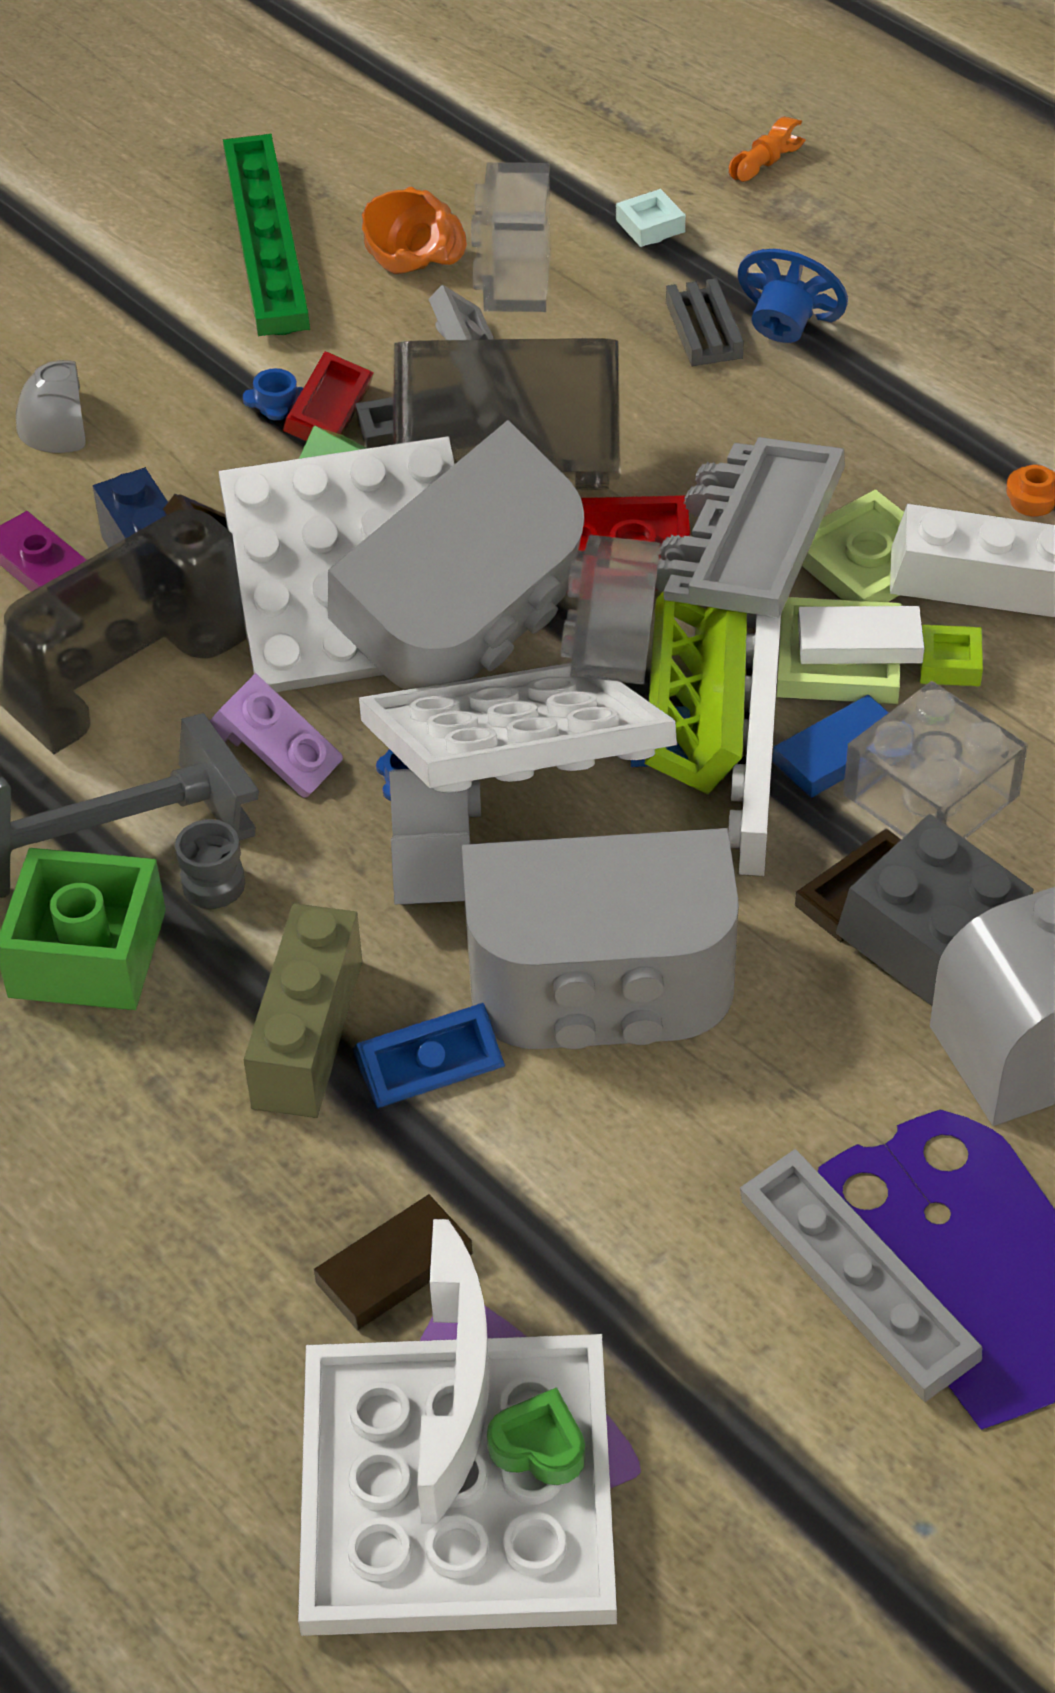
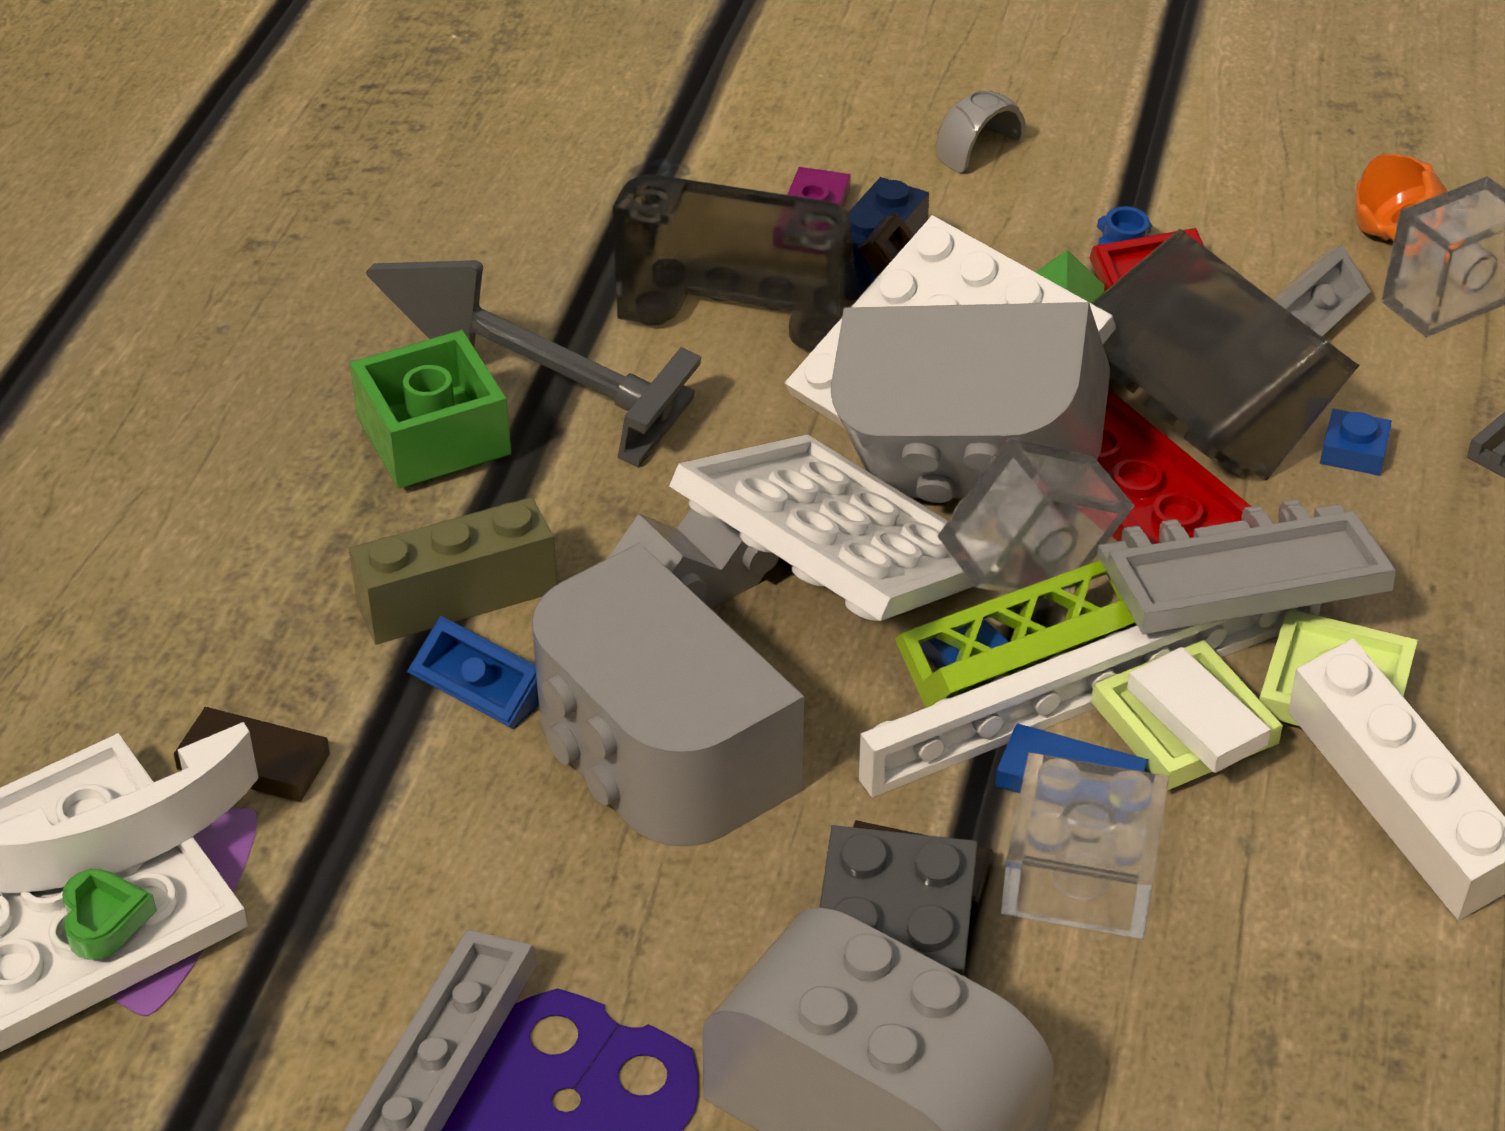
camera: 55 degrees right, 5 degrees down
dark grey wheel [175,819,245,909] -> none
lavender bracket [210,673,343,798] -> none
green plate [223,133,310,337] -> none
lime plate [920,625,983,686] -> none
none -> blue plate [1320,409,1392,476]

